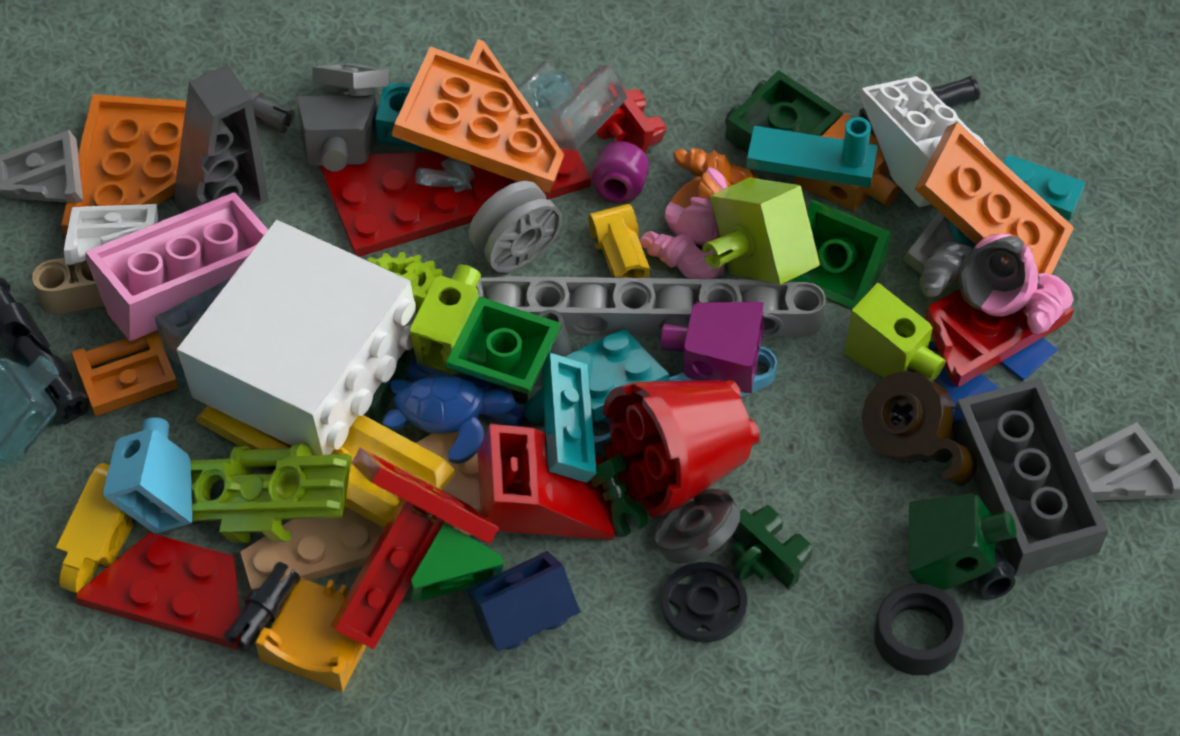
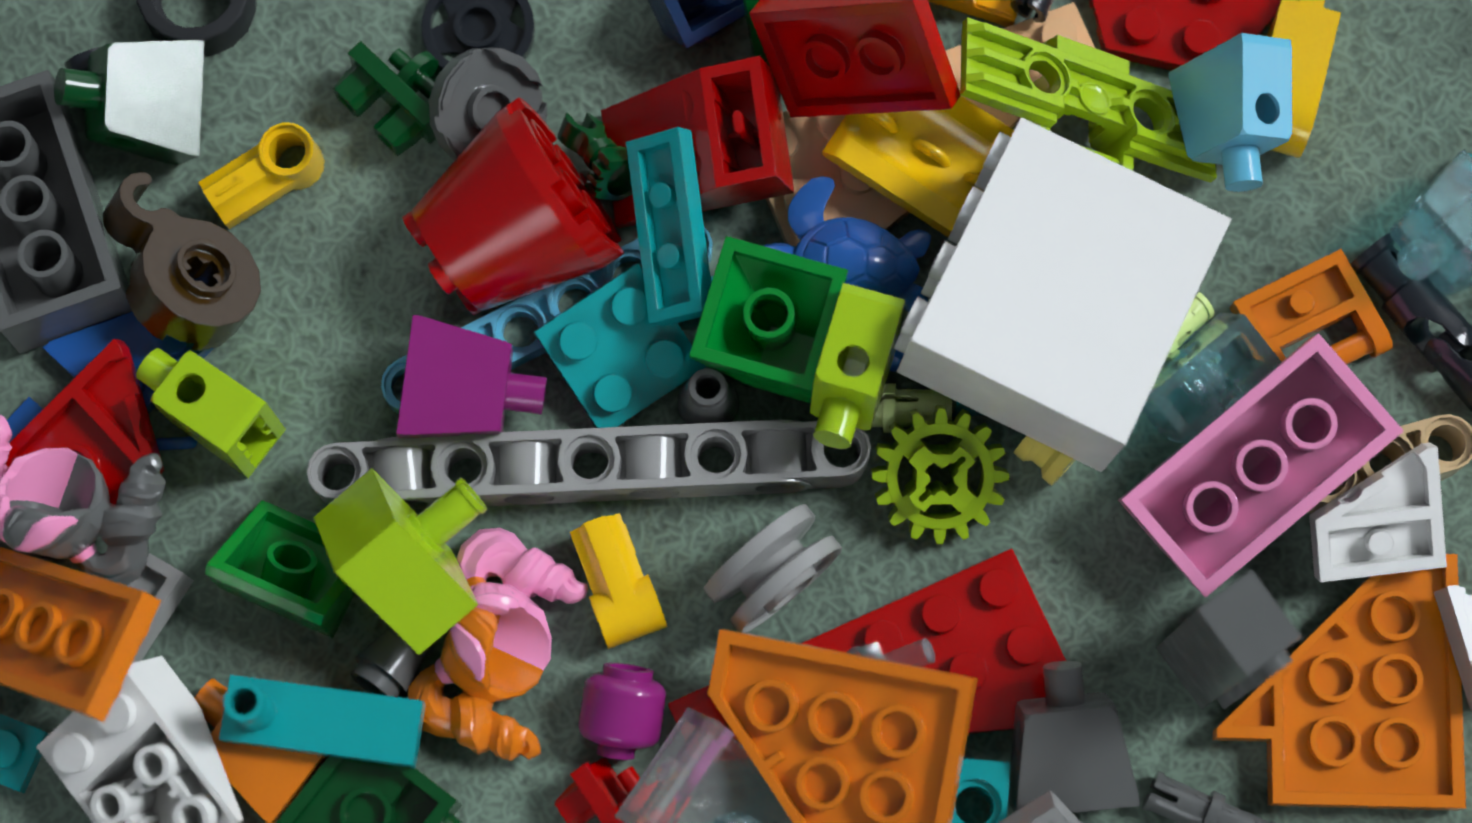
camera: 175 degrees right, 20 degrees up
none -> yellow piece [198,122,324,230]

